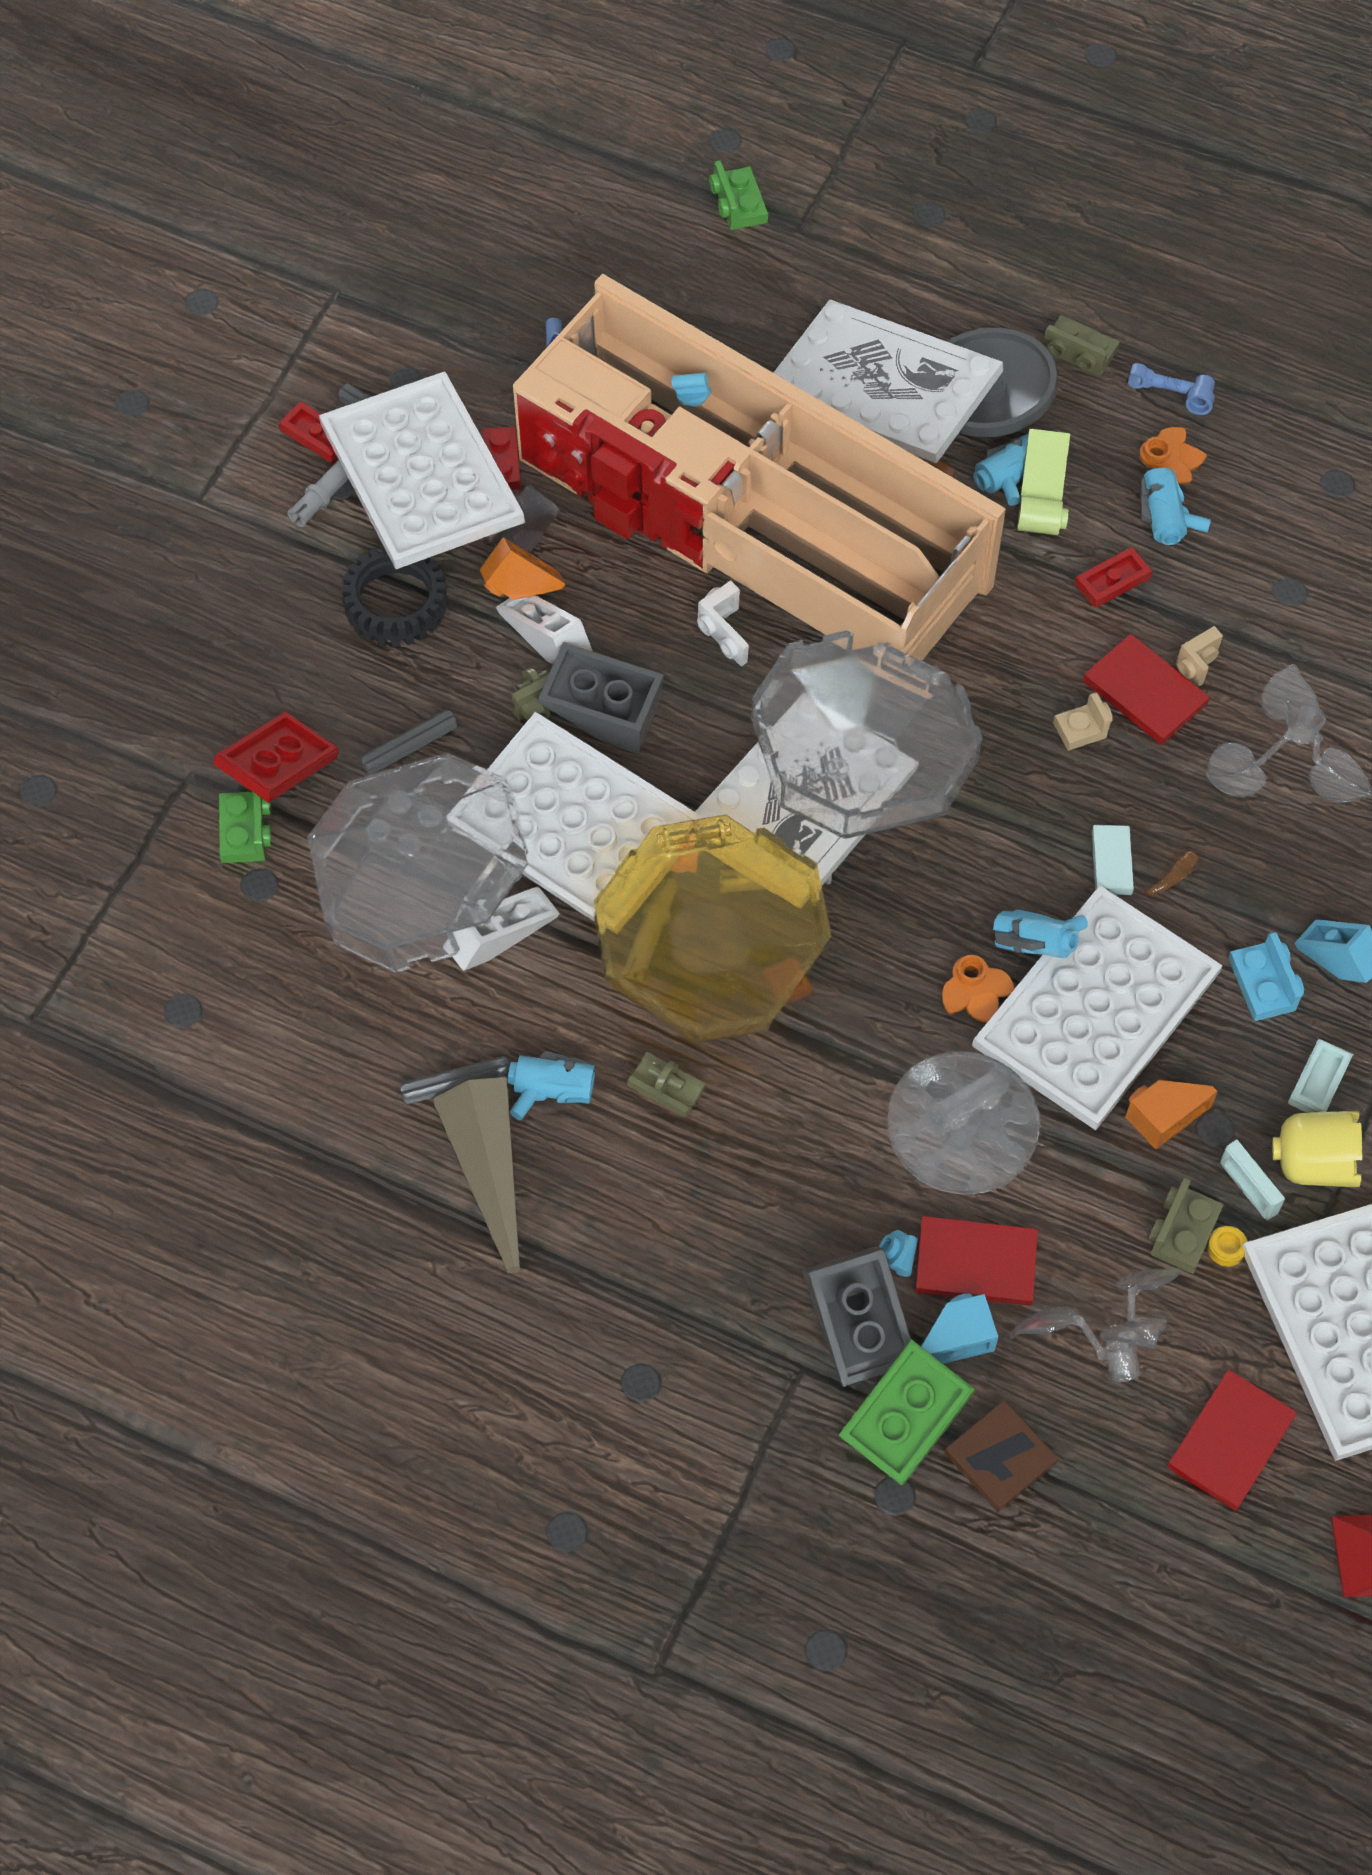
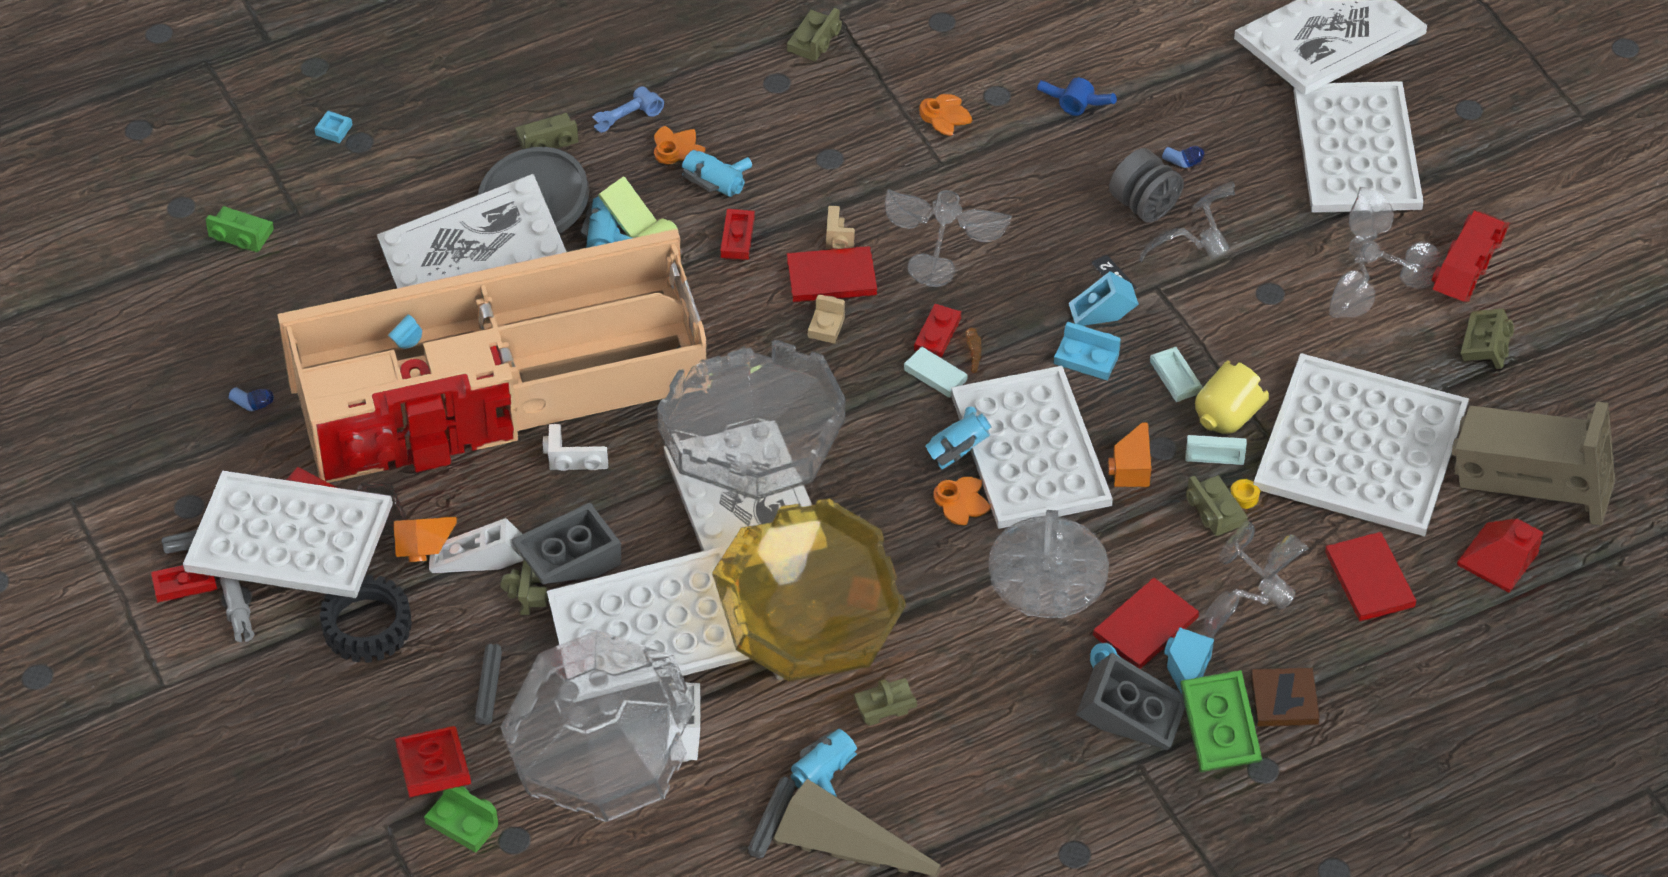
camera: 50 degrees left, 10 degrees down
none -> medium azure tile [315,111,352,143]
none -> red plate [914,304,961,358]

